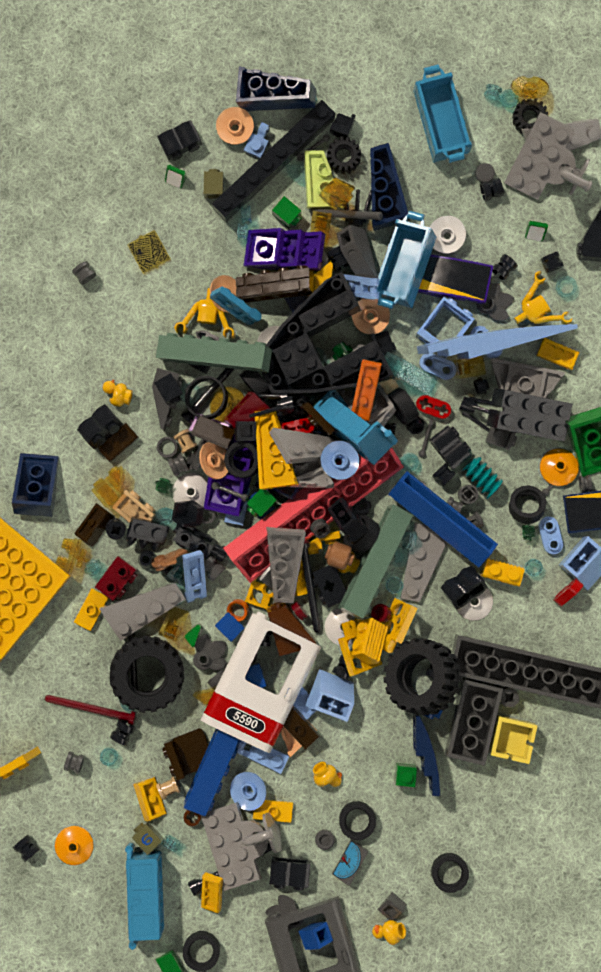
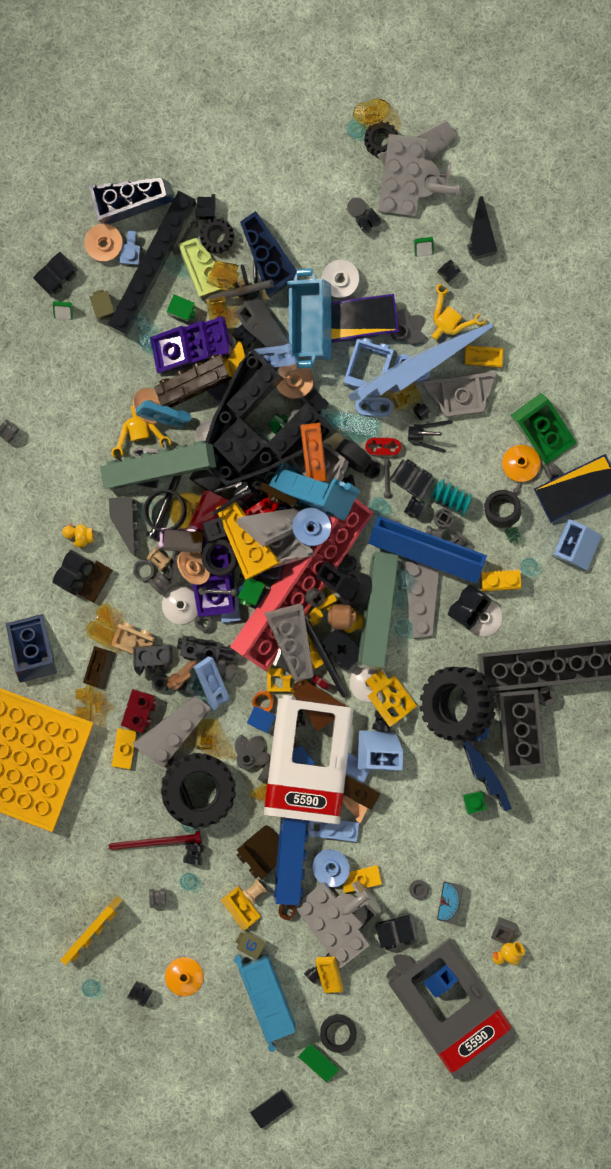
camera: 20 degrees left, 0 degrees up
clear light blue plate [84,559,103,576] -> none
black wheel [105,518,126,540] -> none
clear yellow piece [127,230,170,274] -> none
black brick [154,373,184,405] -> none
clear green plate [155,478,173,494] -> none
clear light blue plate [156,507,173,525] -> none
clear light blue bush [161,834,181,852] -> none
black panel [171,500,204,527] -> none
green slope [184,623,202,648] -> none
yellow animal [313,762,342,787] -> none
black tyre [339,801,376,840] -> none
yellow brick [351,618,388,665] -> none
dark red tile [371,604,391,624] -> none
yellow piece [383,598,418,653] -> none
dark azure container [413,64,472,163] -> none
black tyre [431,853,469,893] -> none
clear light blue bush [484,84,502,100] -> none
dark grey bracket [485,427,517,450] -> none
black piece [486,388,573,442] -> none
light yellow piece [488,715,538,764] -> none
black wheel [492,254,518,281] -> none
light blue plate [538,516,563,554] -> none
red beam [553,578,584,607] -> none
clear light blue piece [555,276,577,298] -> none

